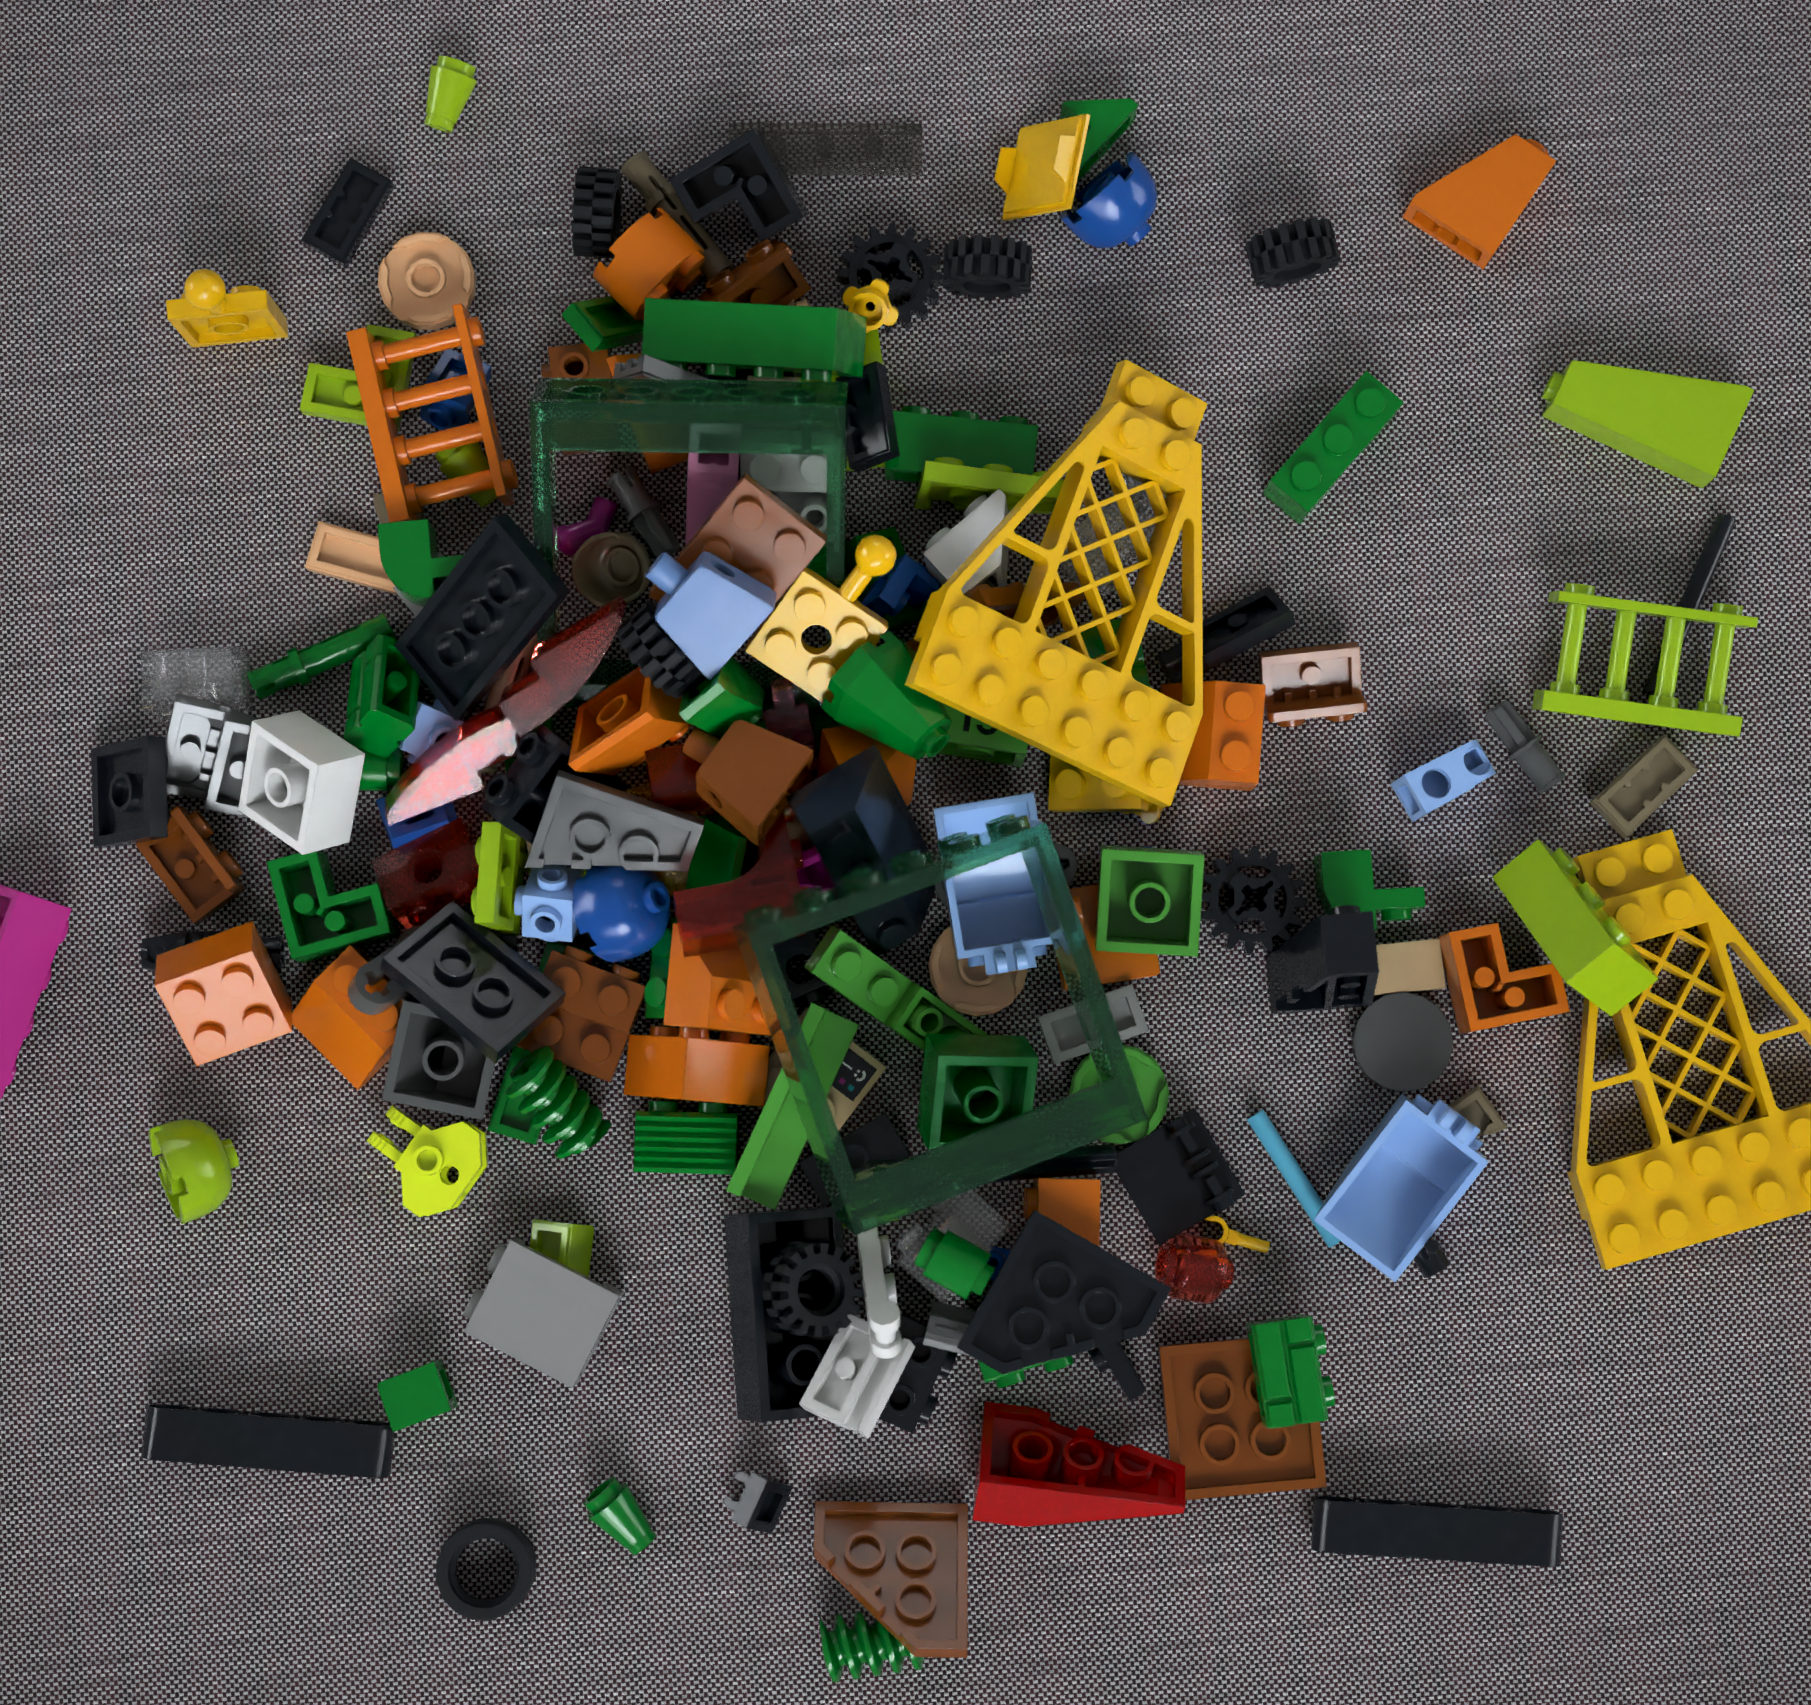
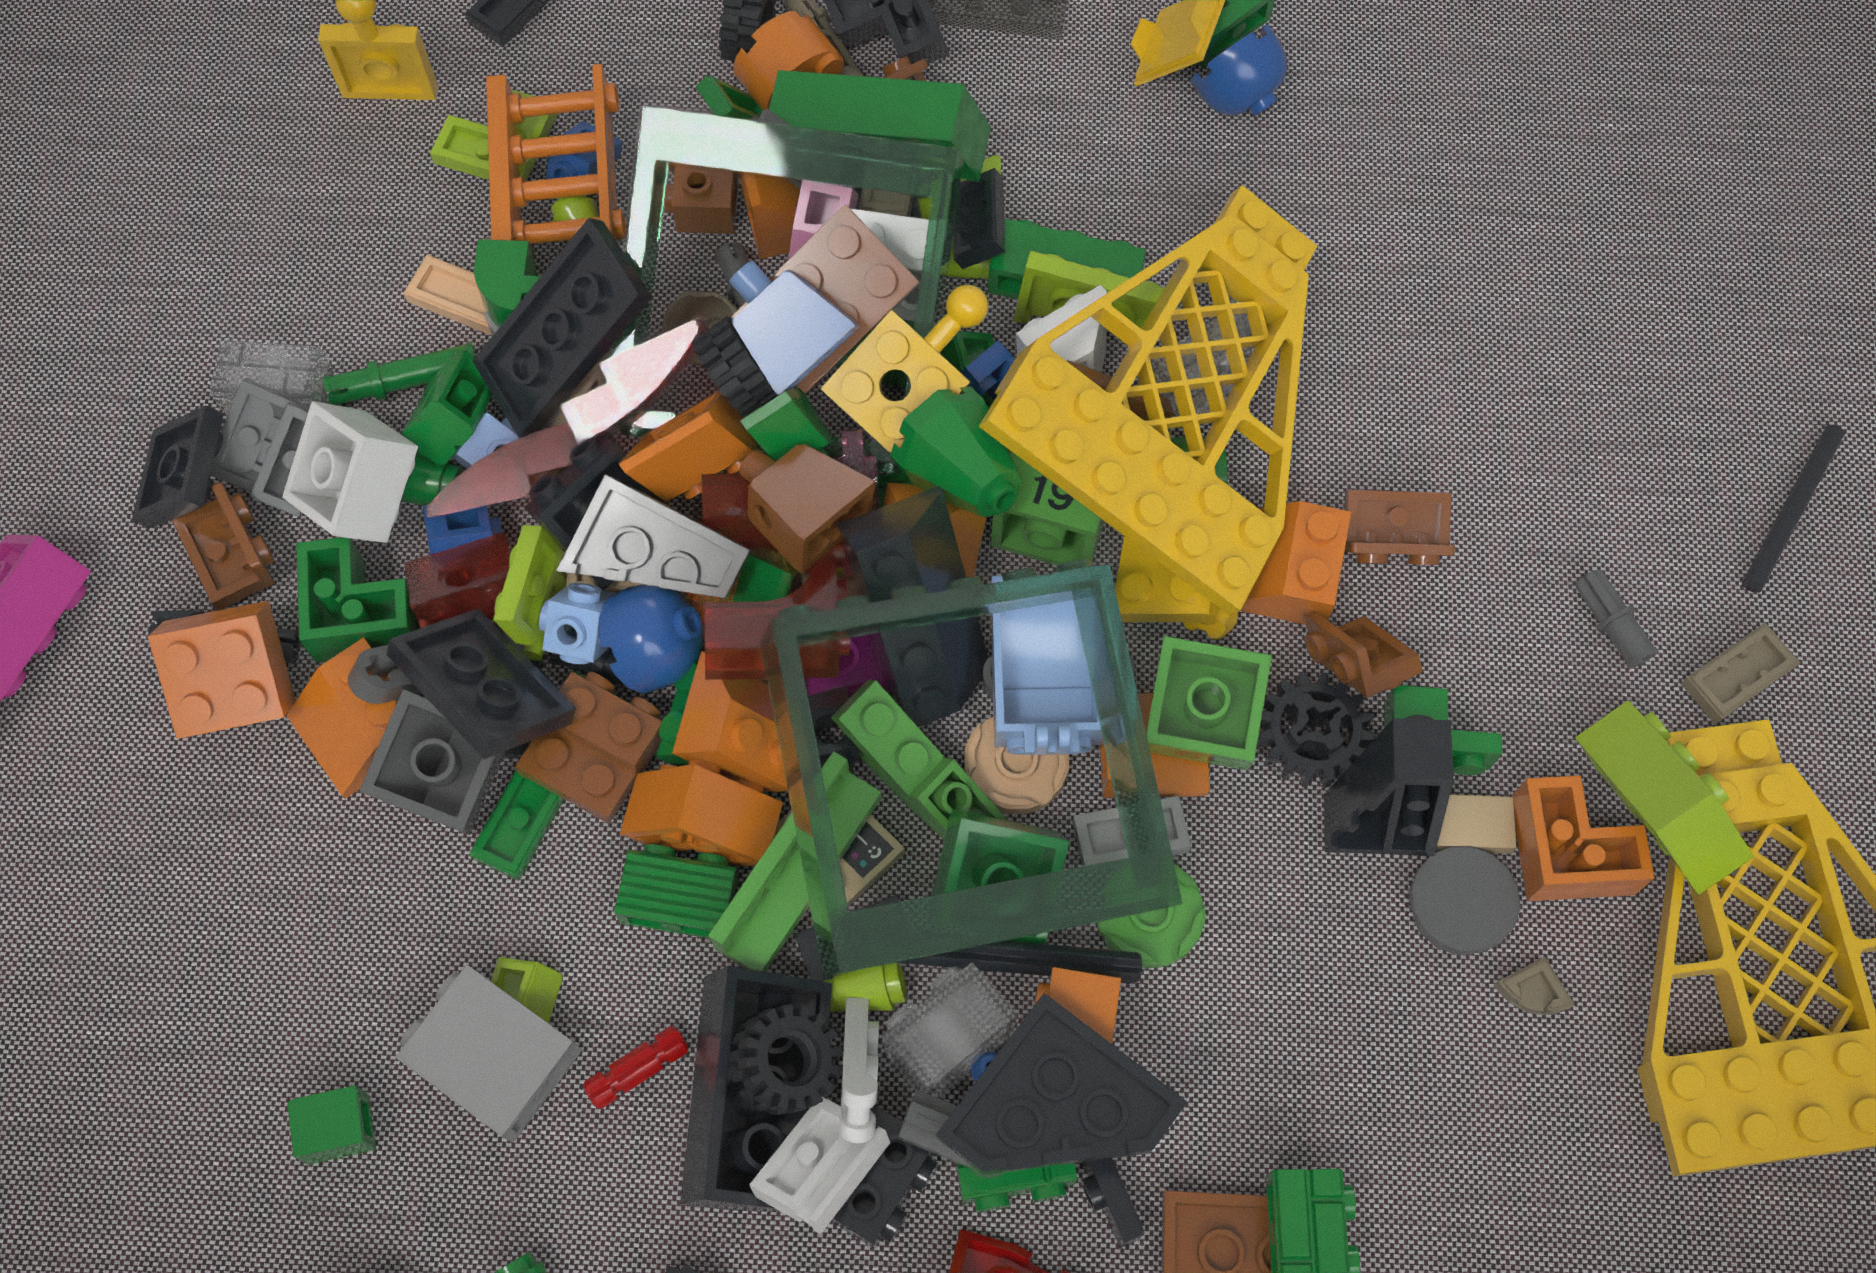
camera: 10 degrees right, 15 degrees down
black beam [141,1404,395,1478] -> none
lime cylinder [148,1119,239,1224] -> none
neon yellow hinge [367,1105,488,1217] -> none
light nougat tile [378,232,477,330] -> none
green piece [505,1046,612,1159] -> none
magenta arm [552,497,618,556] -> none
black gear [837,223,943,333] -> none
yellow plate [843,279,899,333] -> none
green brick [914,1227,996,1300] -> none
black tyre [942,234,1033,300] -> none
black hinge [1116,1108,1246,1246] -> none
clear red head [1155,1234,1234,1304] -> none
black hinge [1157,587,1296,684] -> none
yellow hand [1200,1216,1270,1254] -> none
black tyre [1245,217,1341,288] -> none
medium azure bar [1247,1109,1340,1248] -> none
green arch [1263,371,1404,525] -> none
light blue piece [1314,1093,1489,1282] -> none
light blue leg [1390,739,1496,822] -> none
orange slope [1402,134,1557,270] -> none
black hand [1414,1239,1450,1278] -> none
lime fence [1532,583,1758,737] -> none
lime slope [1541,360,1754,489] -> none
none -> red axle [583,1026,689,1109]
none -> dark orange bracket [1304,611,1423,698]

